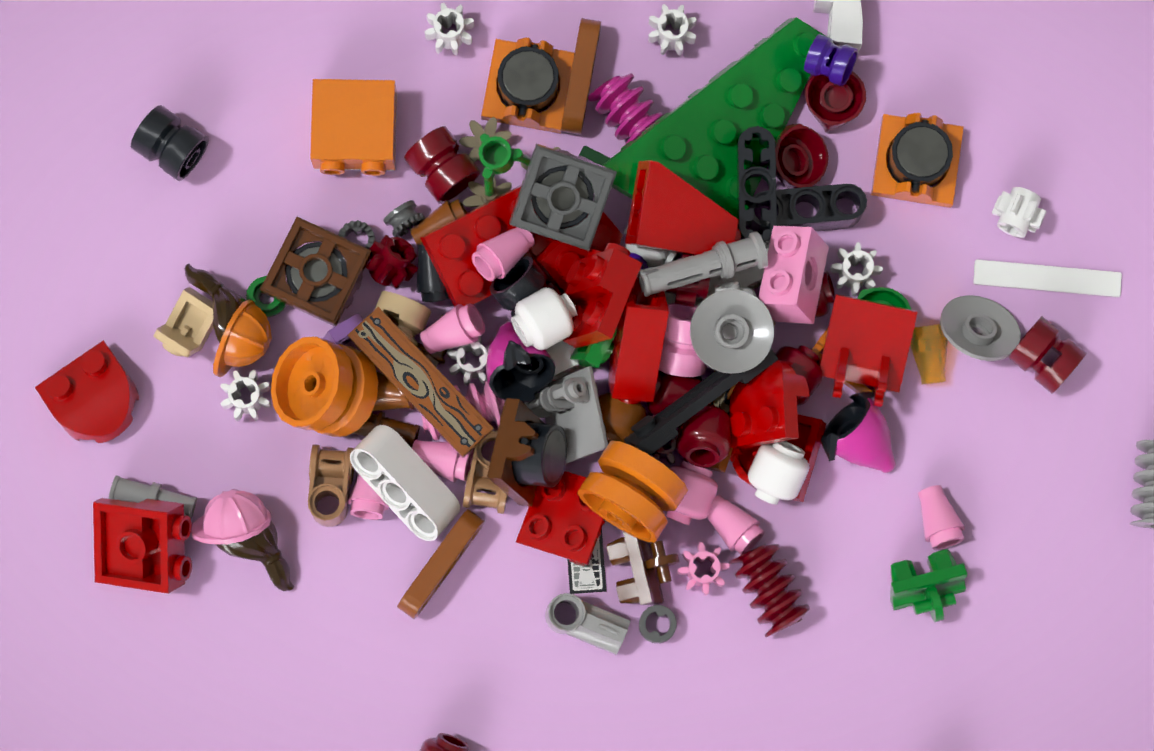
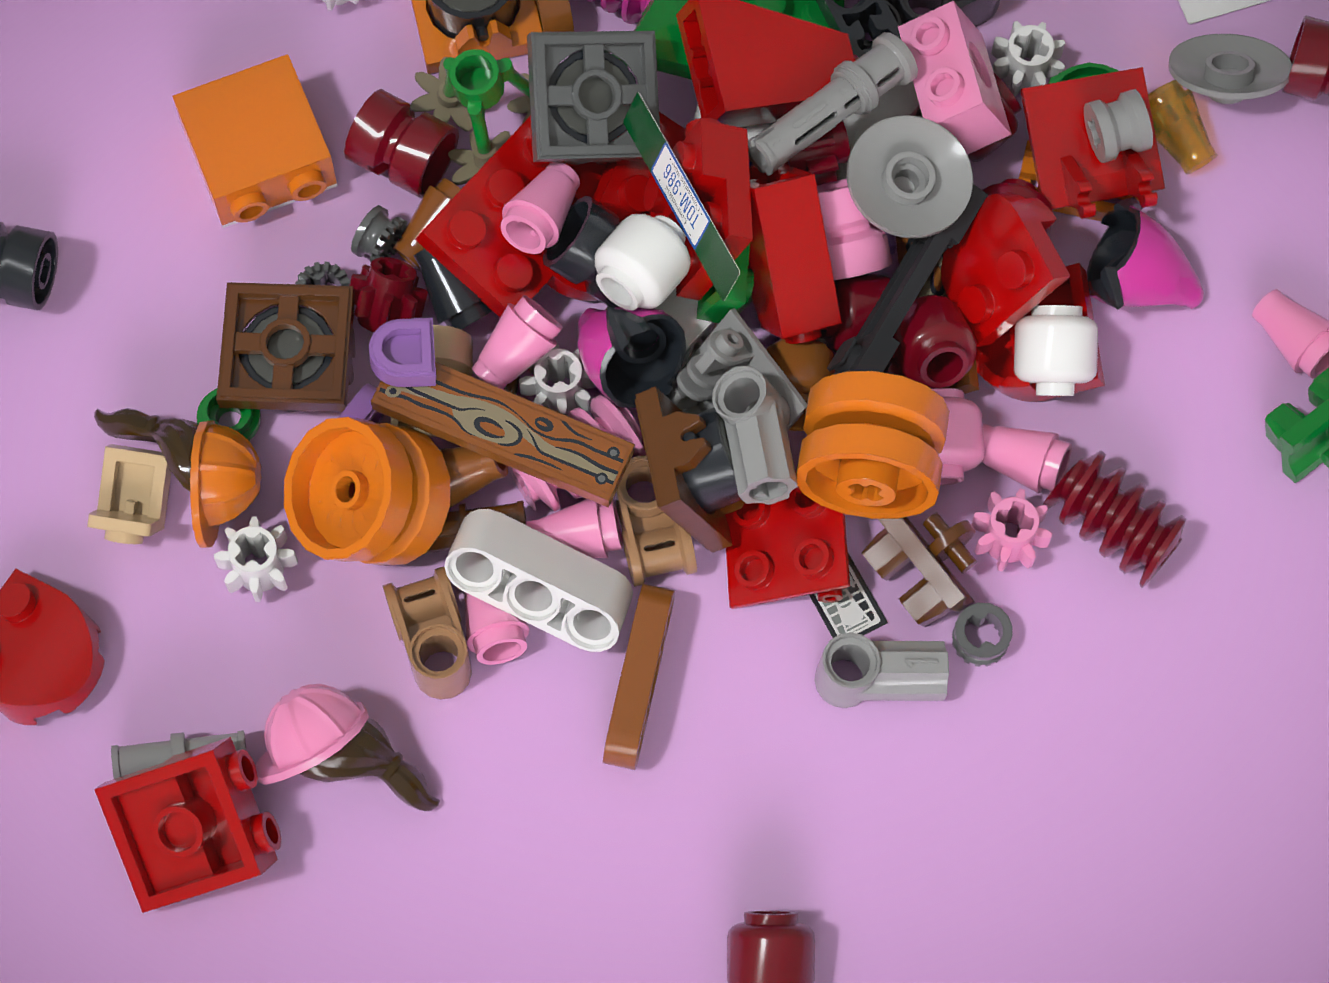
camera: 20 degrees left, 10 degrees down
none -> medium lavender tile [369,318,436,387]
none -> sticker [623,92,740,301]
none -> light grey piece [712,366,798,505]
none -> light grey wheel [1084,89,1153,163]

